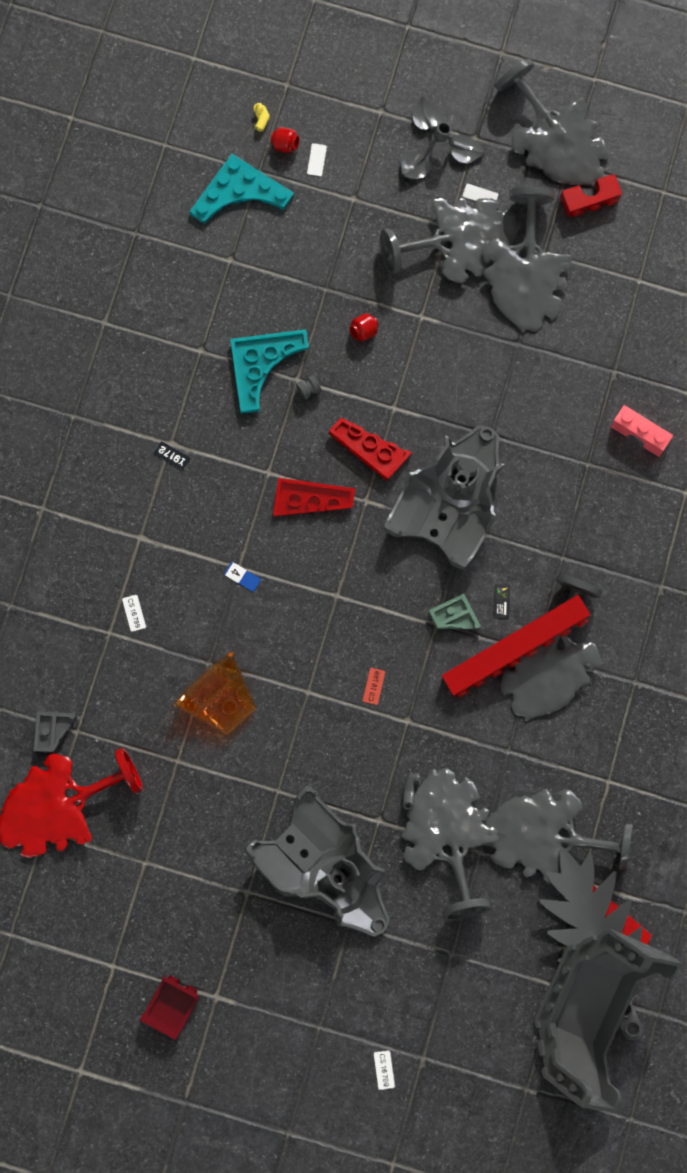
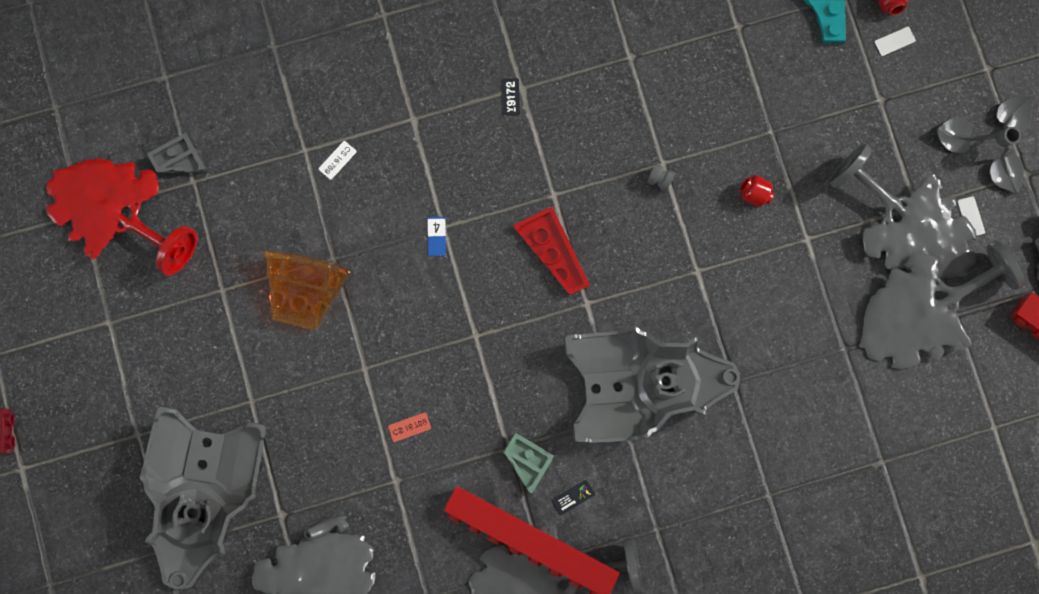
camera: 65 degrees right, 5 degrees up
teal plate [230,329,309,414] -> none
red wing [328,417,412,481] -> none
coral arch [611,405,673,457] -> none

